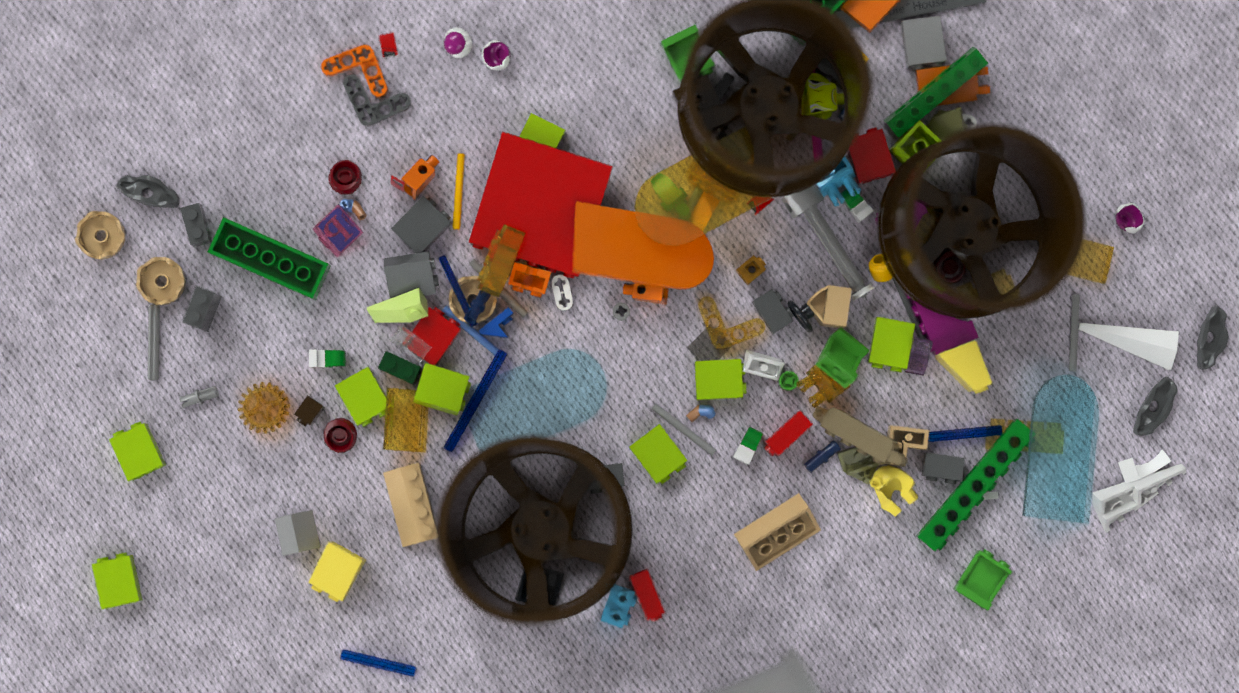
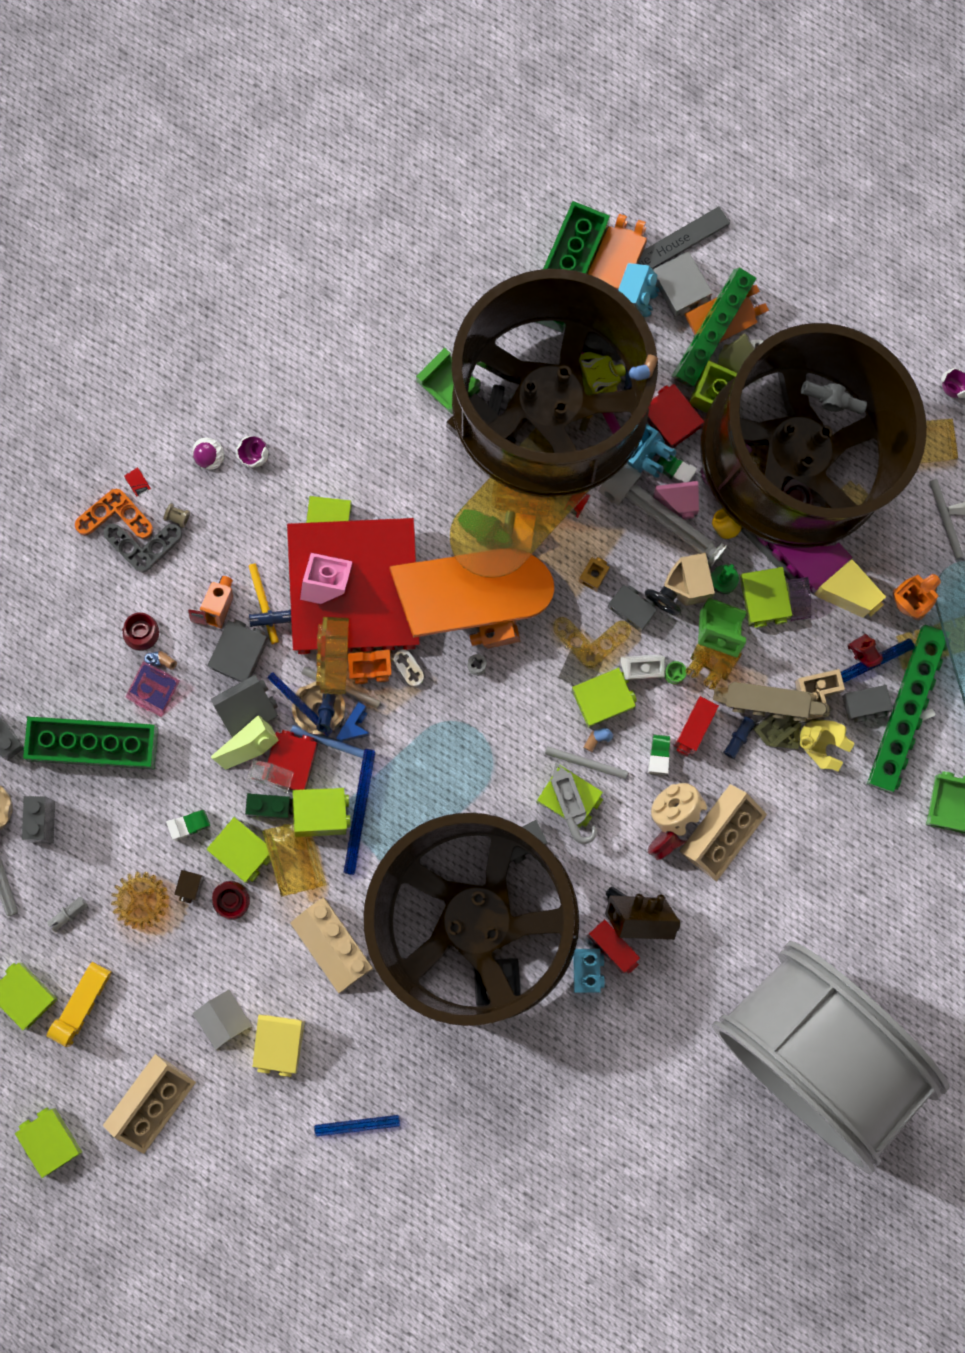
camera: 20 degrees left, 5 degrees down
none -> yellow beam [46,962,112,1047]
none -> tan slope [103,1054,196,1154]
none -> dark tan bush [163,503,190,528]
none -> dark blue pin [249,609,291,627]
none -> bright pink slope [300,553,352,604]
none -> light grey plate [550,763,597,844]
none -> dark brown piece [605,887,680,940]
none -> medium azure brick [618,263,660,317]
none -> medium blue arm [629,355,658,381]
none -> dark red piece [647,831,687,860]
none -> tan plate [651,783,707,836]
none -> bright pink slope [653,481,699,520]
none -> green piece [711,564,739,594]
none -> dark grey pin [801,381,867,415]
none -> dark red piece [847,634,883,667]
none -> orange piece [893,574,941,621]

